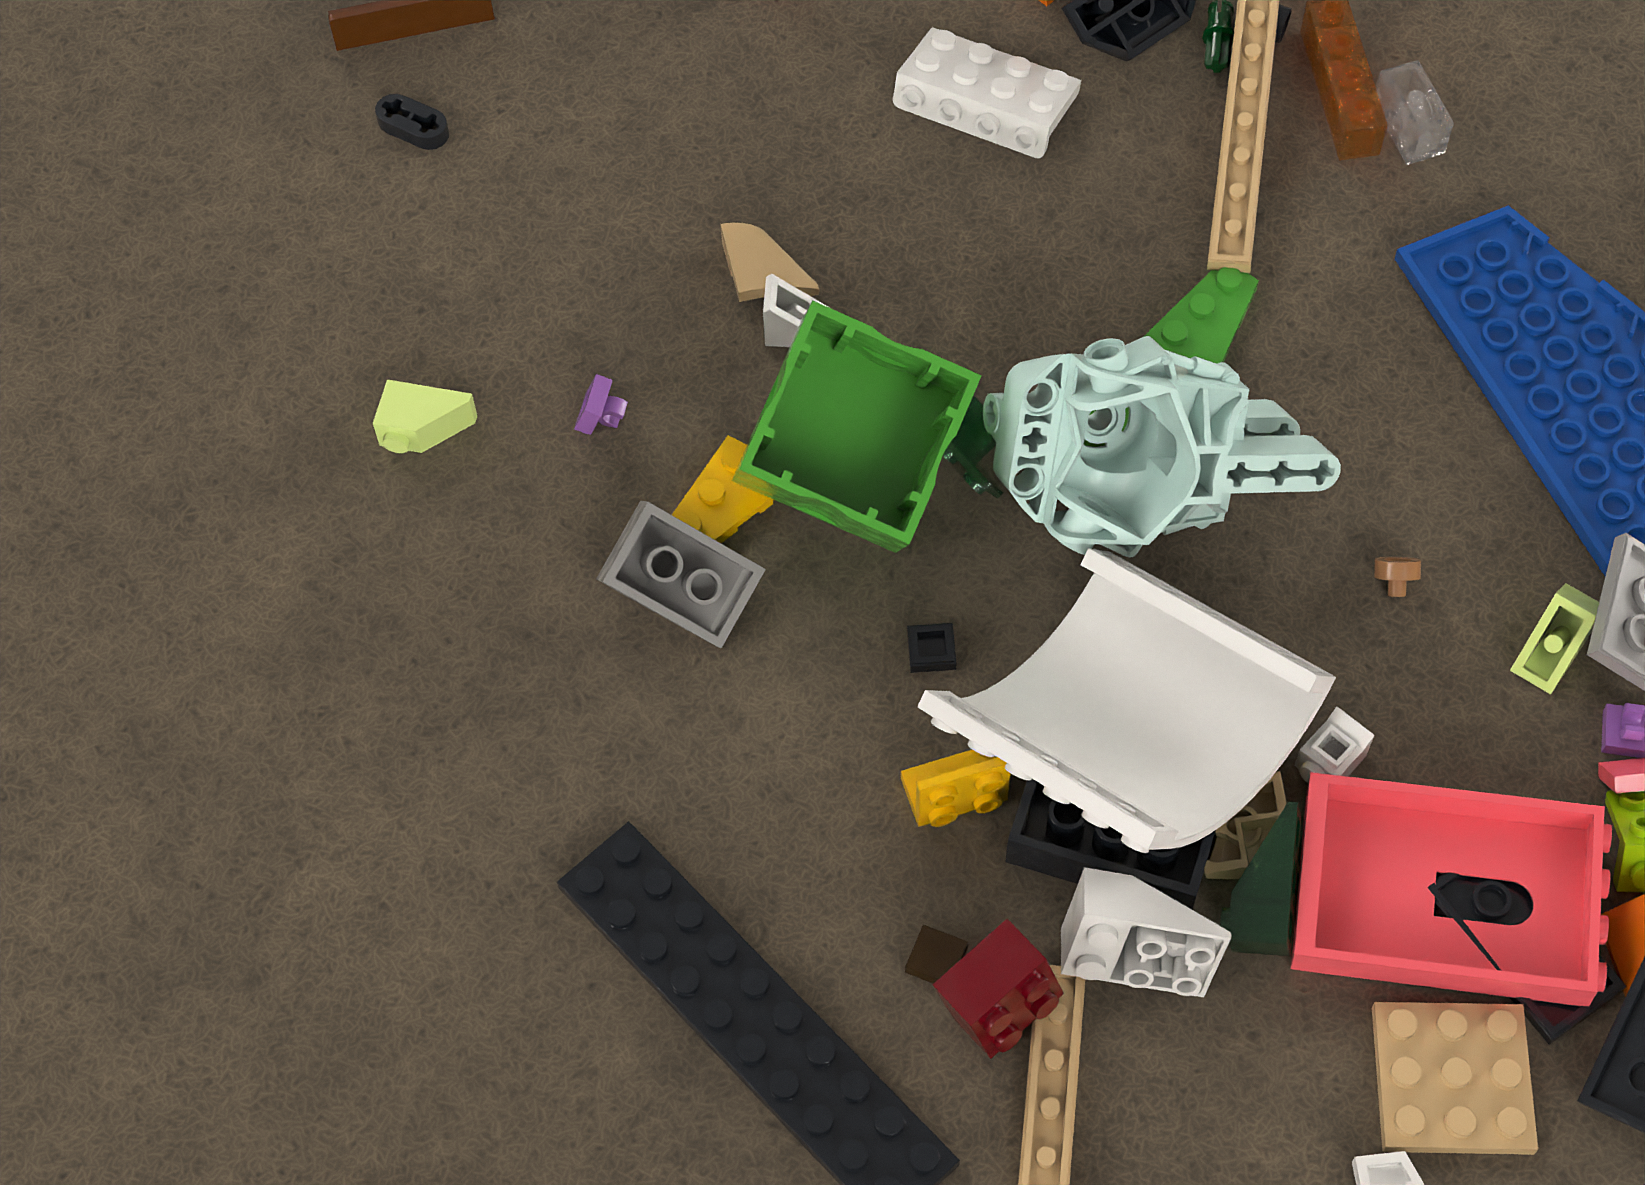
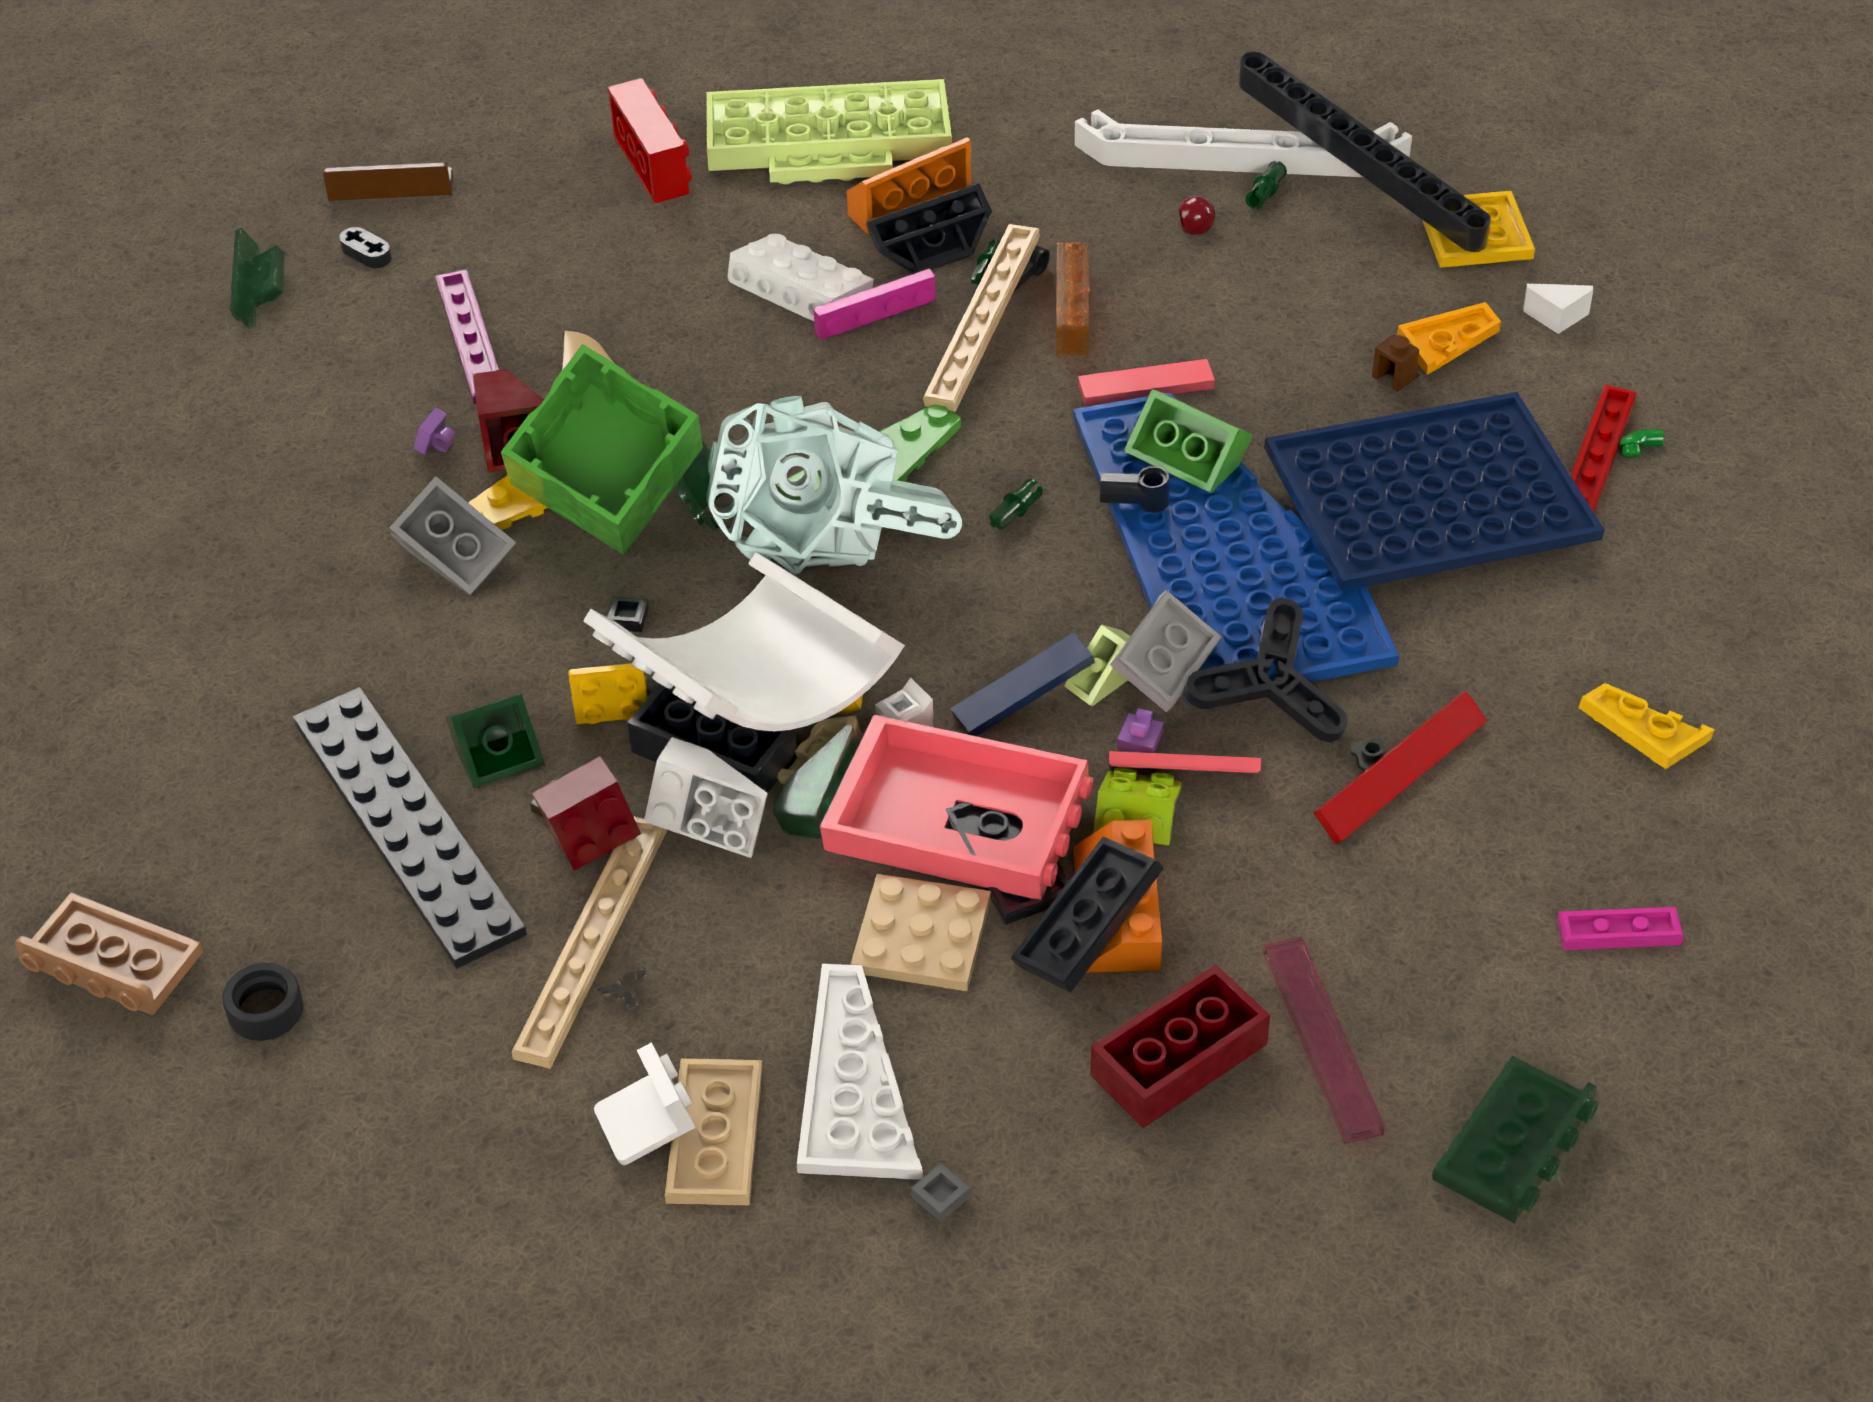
camera: 10 degrees right, 15 degrees down
yellowish green slope [373,380,477,453] -> none
clear brick [1372,60,1454,165] -> none
medium nougat tile [1374,557,1421,597] -> none
none -> clear green bracket [229,228,285,329]
none -> tile [435,270,499,404]
none -> dark green slope [445,693,545,788]
none -> dark red slope [473,369,544,473]
none -> dark pink plate [813,269,936,340]
none -> dark blue tile [951,632,1095,736]
none -> dark green axle [989,479,1043,530]
none -> coral tile [1078,359,1215,406]
none -> black piece [1100,466,1170,513]
none -> bright green slope [1124,389,1253,493]

